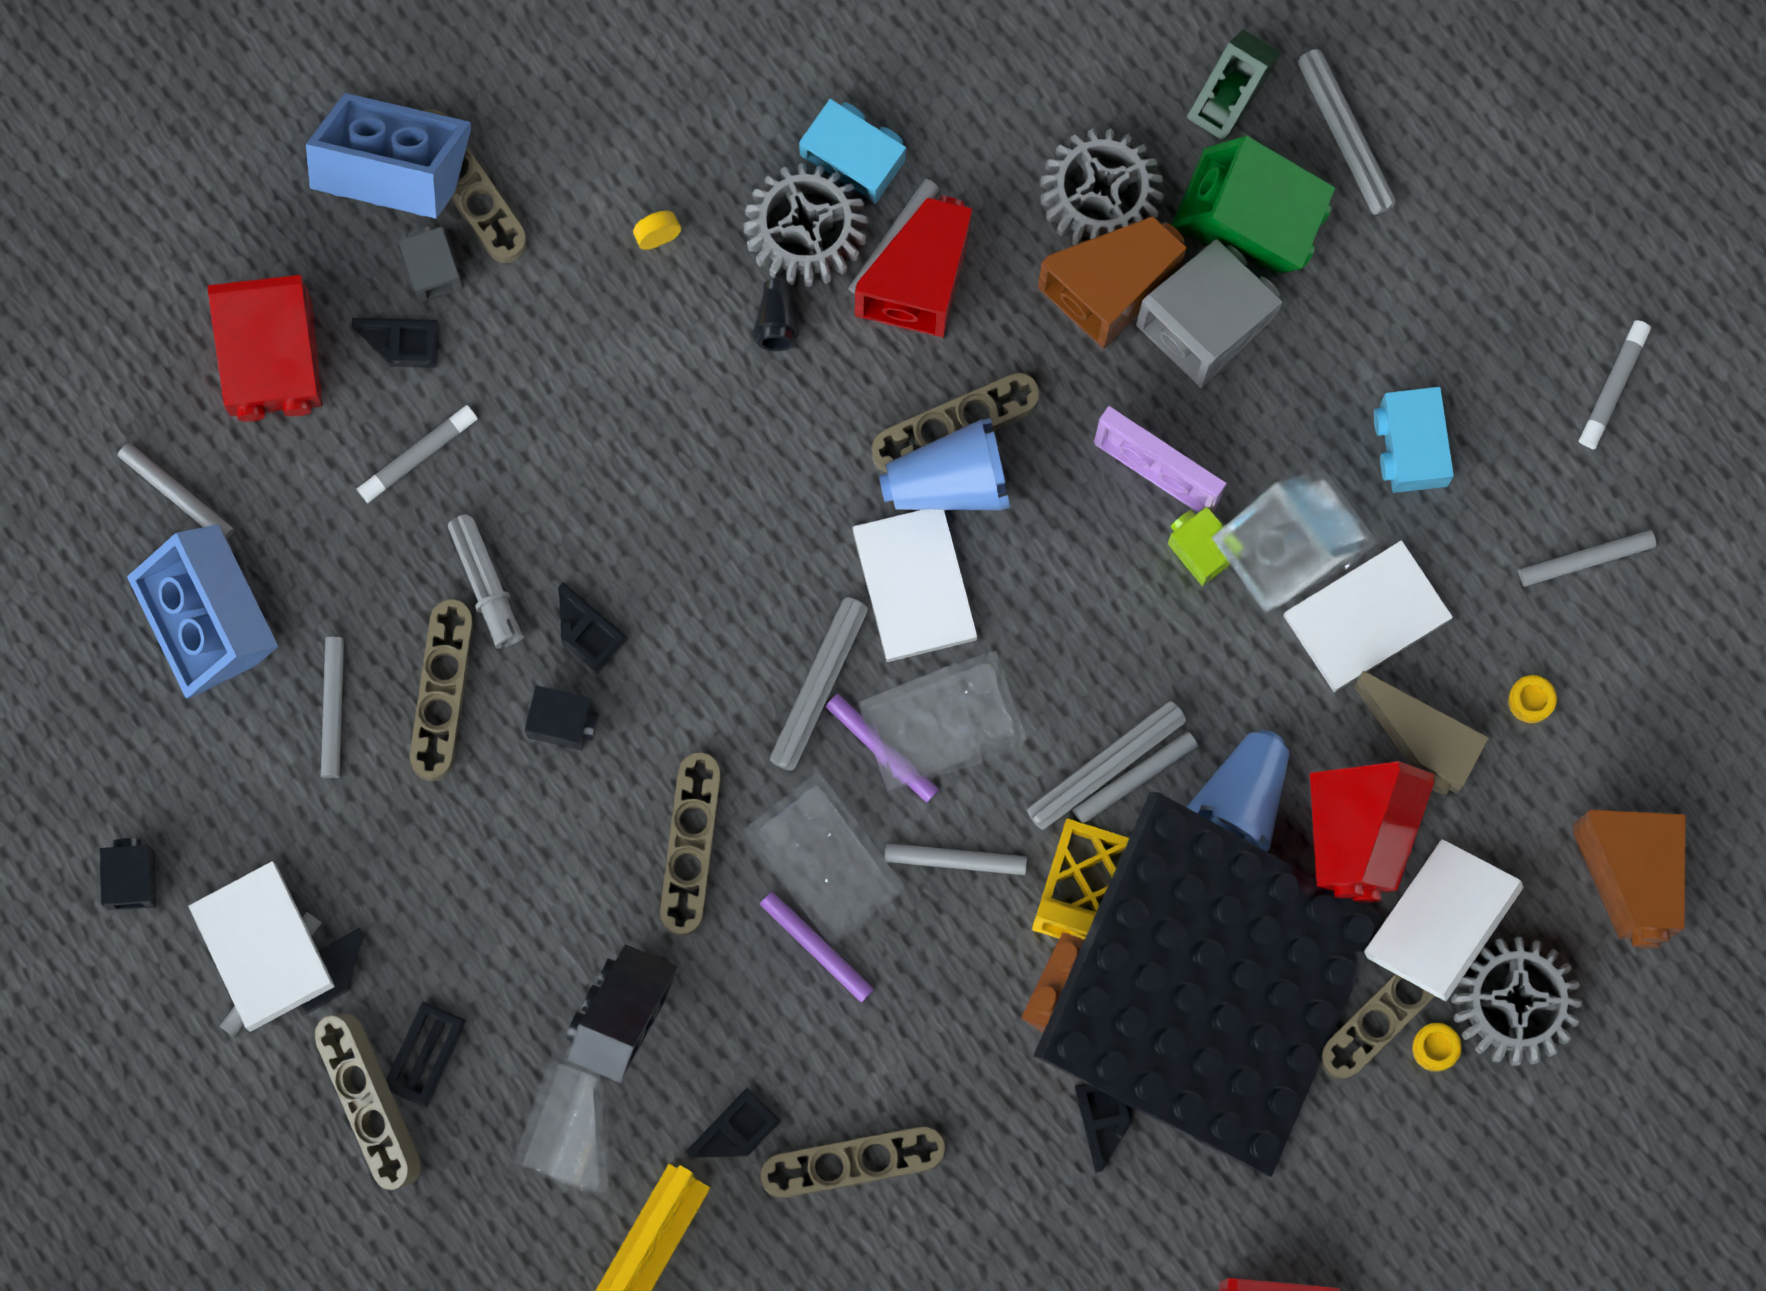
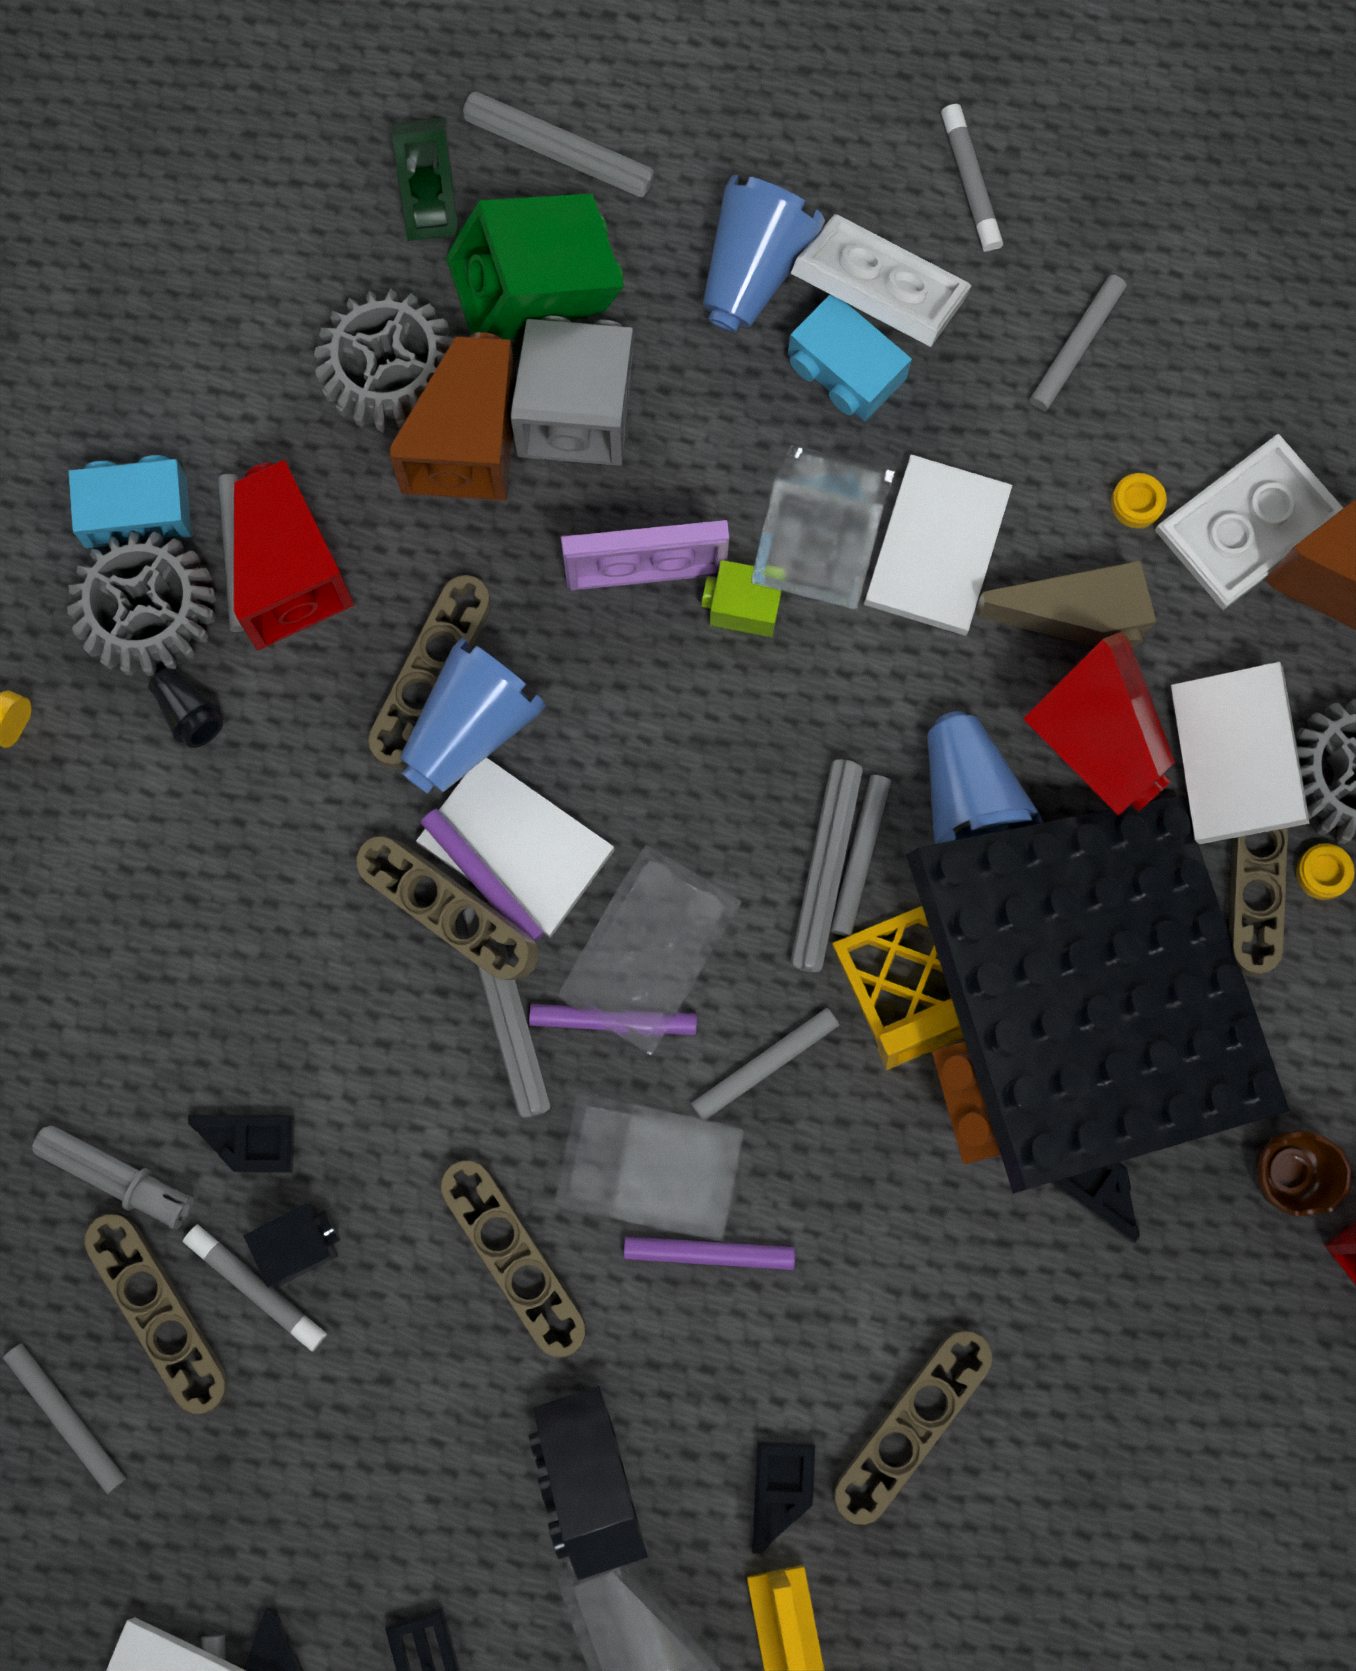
camera: 40 degrees left, 0 degrees up
none -> light grey bar [183,1224,327,1352]
none -> dark tan beam [356,837,538,980]
none -> medium lavender bar [421,809,544,942]
none -> medium blue cone [702,175,825,333]
none -> white tile [791,214,971,347]
none -> white tile [1155,434,1343,610]
none -> reddish brown hair [1255,1130,1352,1217]

